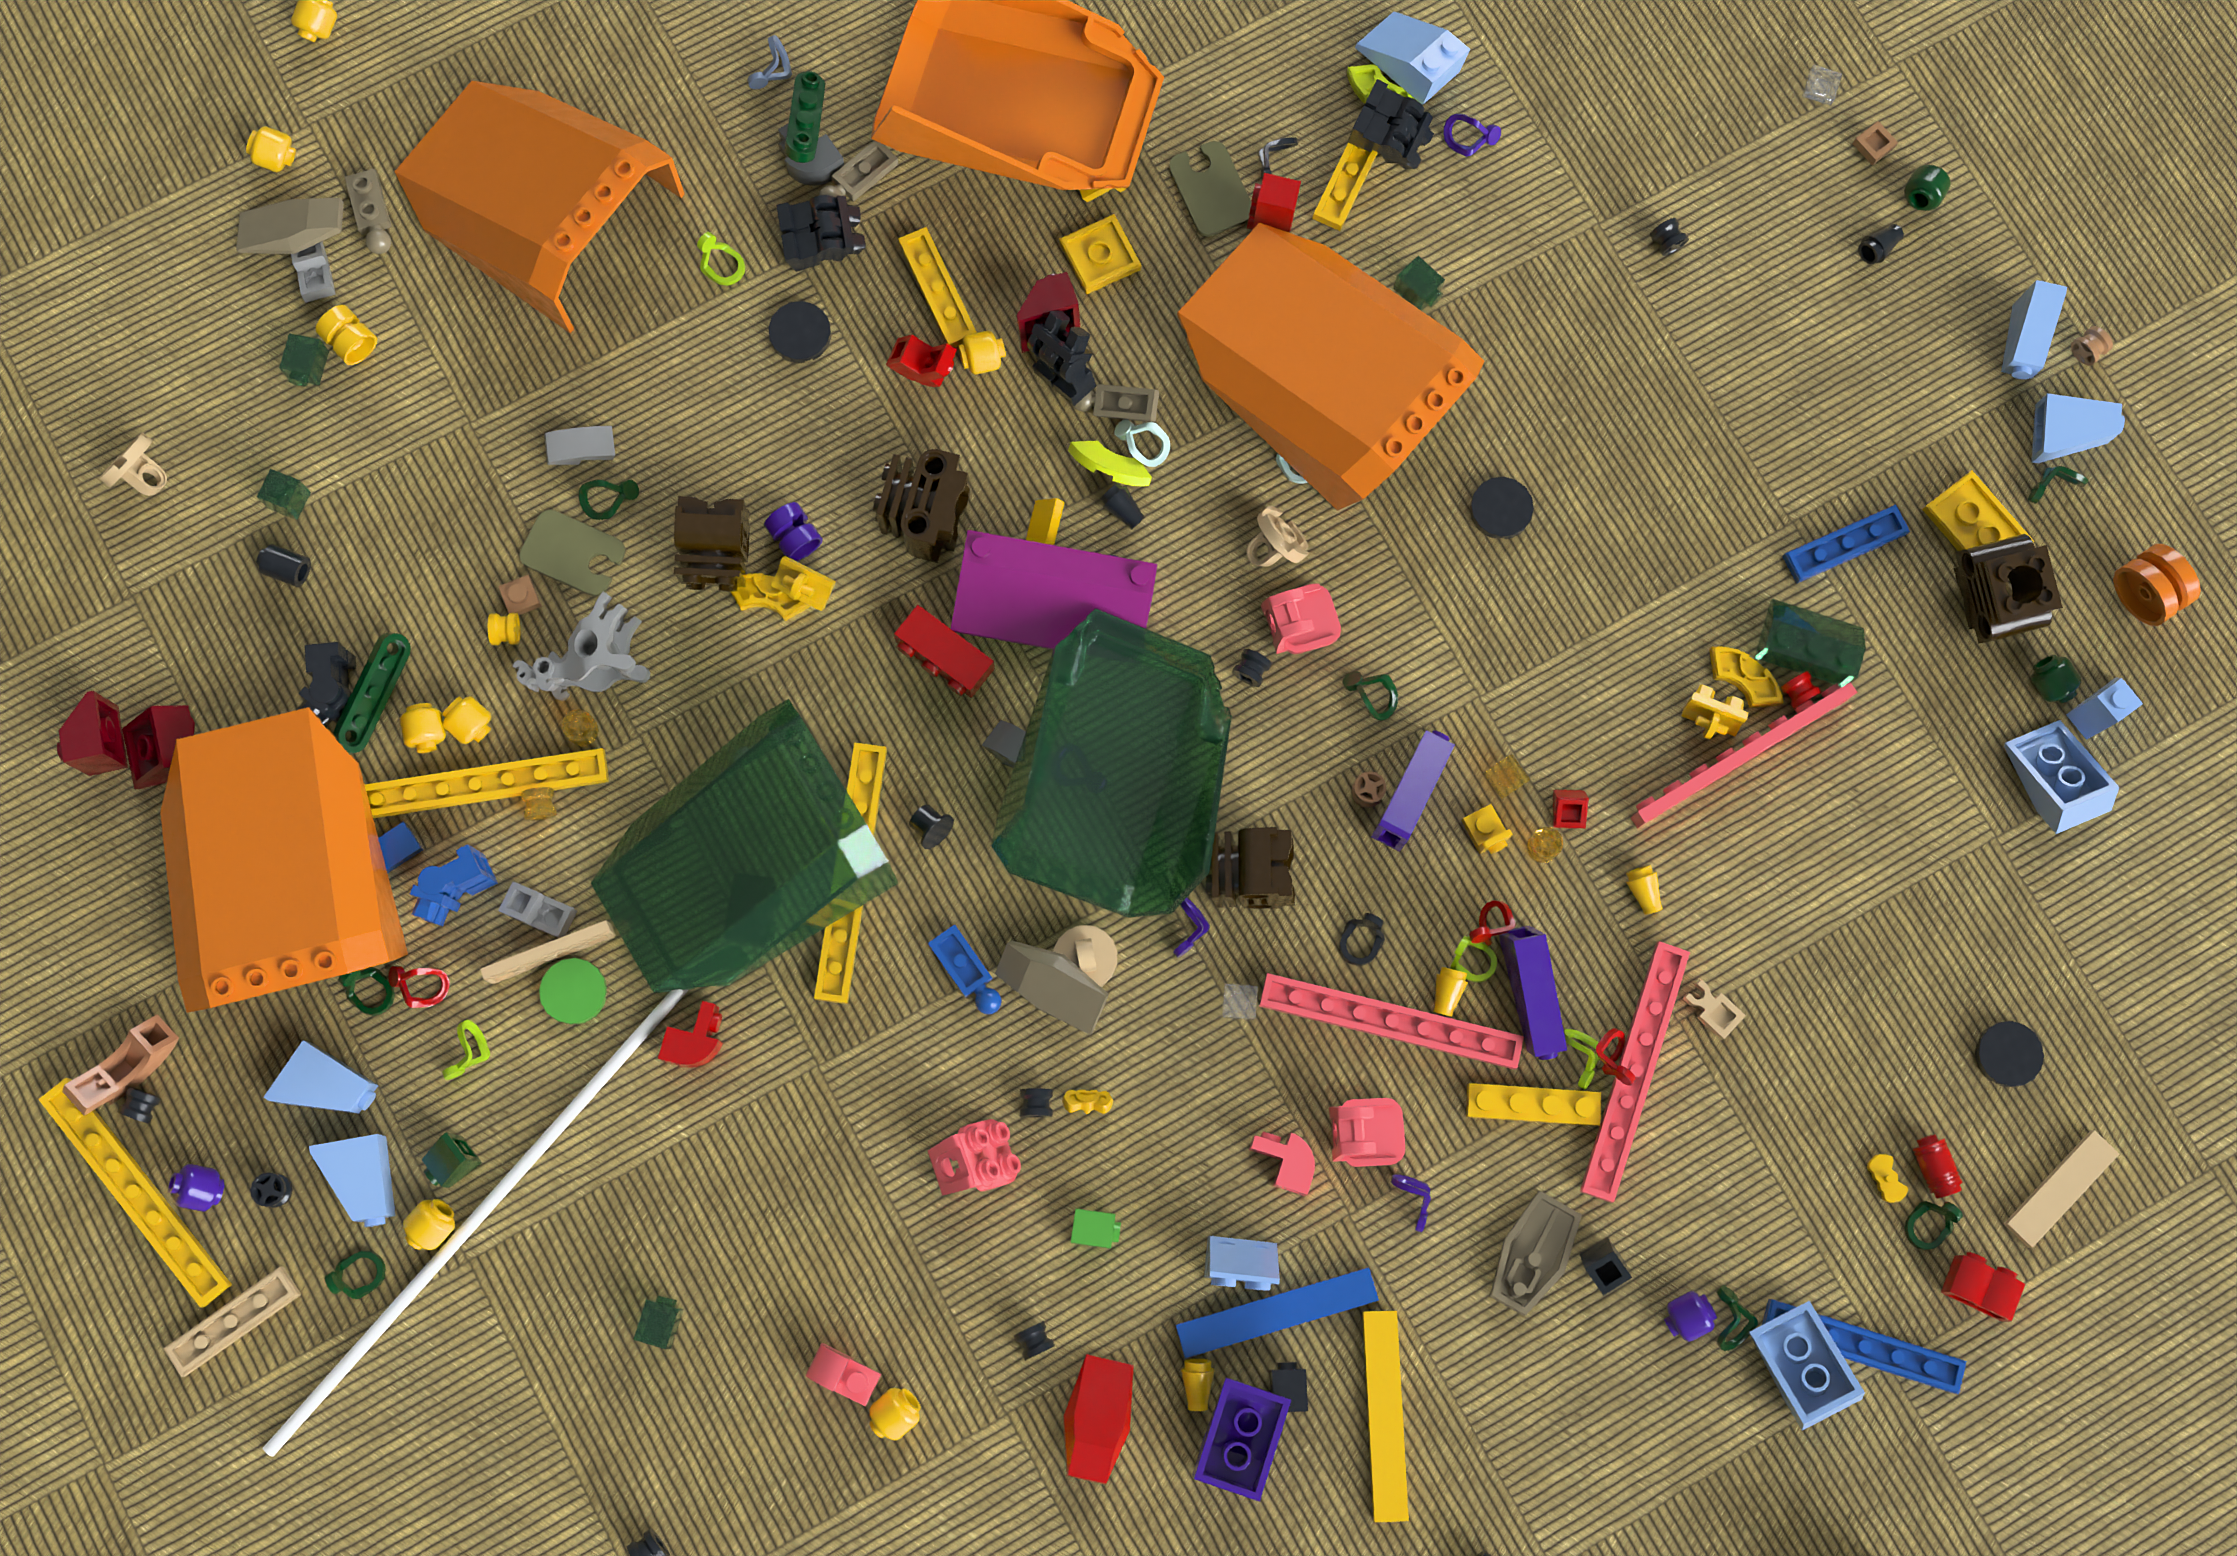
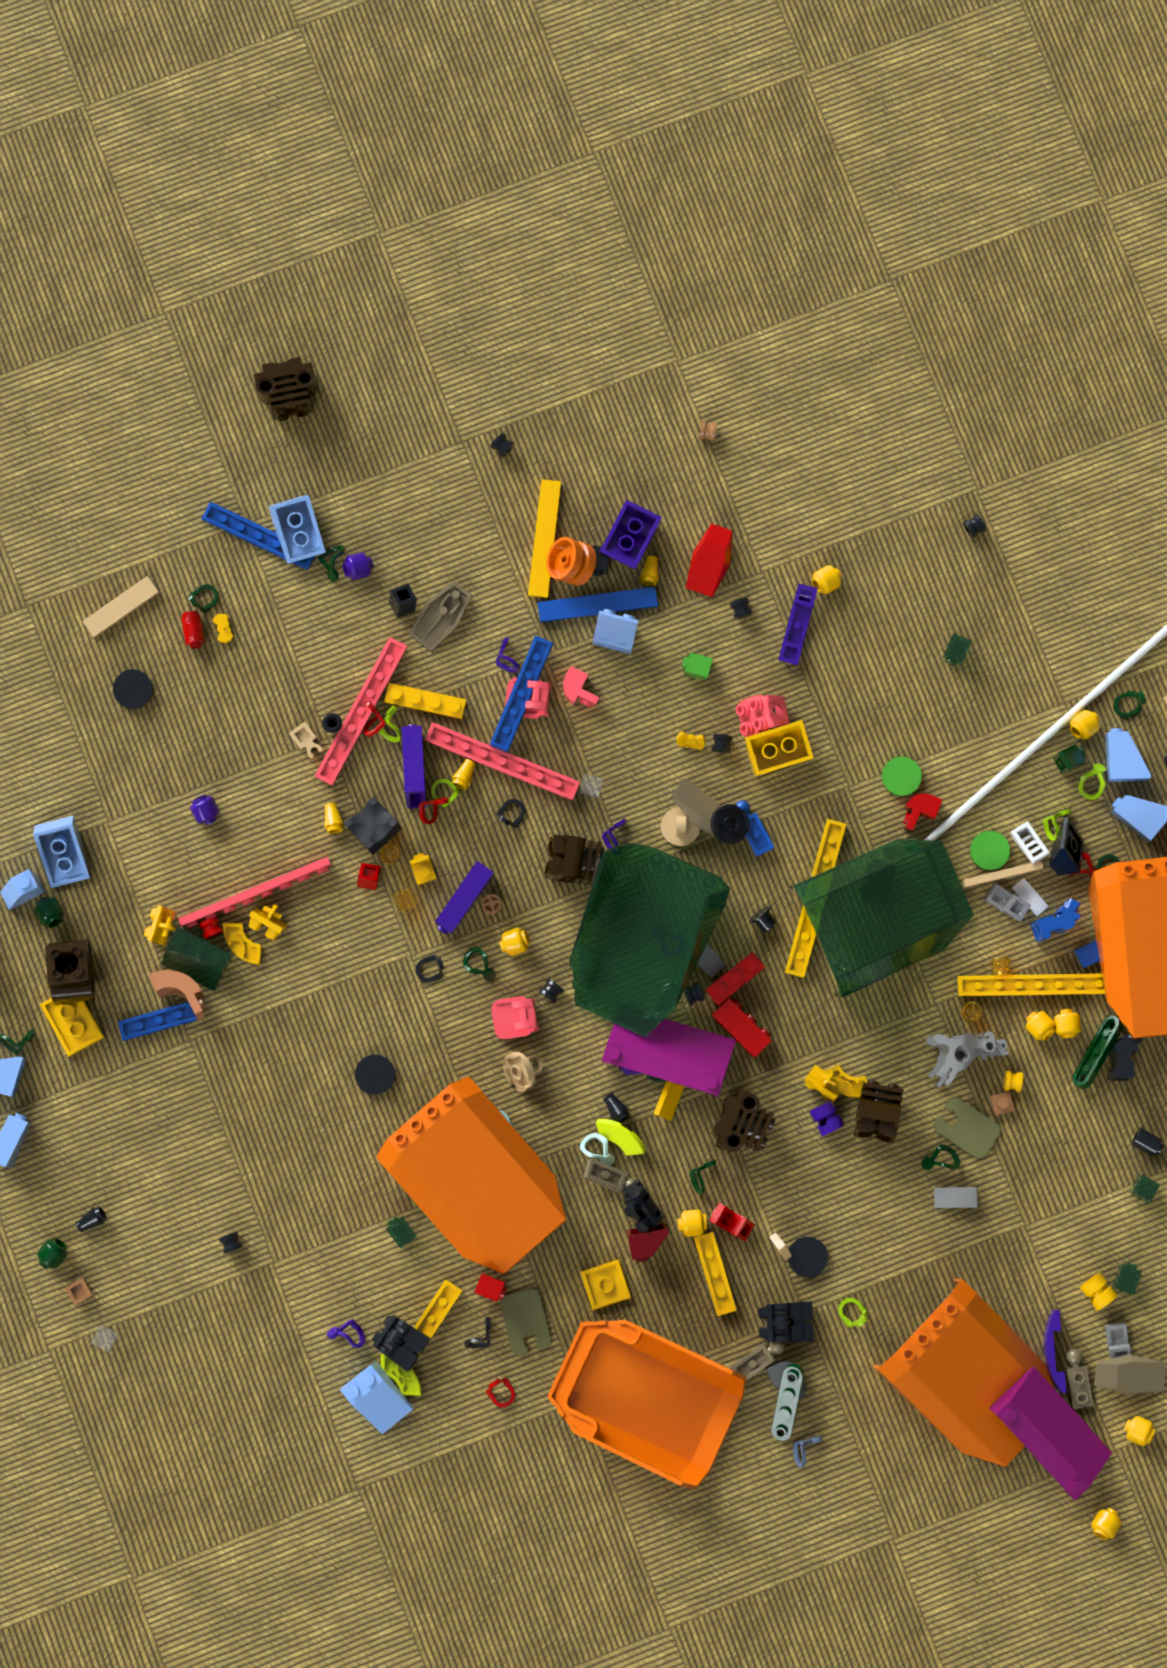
camera: 170 degrees left, 5 degrees up
coral brick [805,1343,881,1406] -> none
red brick [1941,1252,2025,1322] -> none
none -> yellow hips [144,905,177,946]
none -> nougat arch [148,970,206,1021]
none -> dark purple head [190,794,220,825]
none -> black cone [322,713,342,733]
none -> black brick [344,797,402,855]
none -> black piece [415,955,444,982]
none -> red piece [486,1378,515,1408]
none -> blue tile [489,635,554,753]
none -> yellow head [499,927,531,956]
none -> orange wheel [546,537,596,586]
none -> black wheel [683,982,705,1006]
none -> dark green piece [689,1159,717,1195]
none -> red brick [705,952,765,1007]
none -> black tile [711,804,749,844]
none -> yellow slope [745,720,814,776]
none -> tan tile [769,1233,792,1261]
none -> dark purple slope [778,584,818,665]
none -> bright green tile [882,756,922,797]
none -> magenta slope [989,1366,1112,1501]
none -> white slope [1011,821,1050,864]
none -> white sticker [1012,878,1049,916]
none -> dark purple slope [1043,1310,1066,1393]
none -> black slope [1049,817,1084,876]
none -> lime piece [1078,763,1106,800]

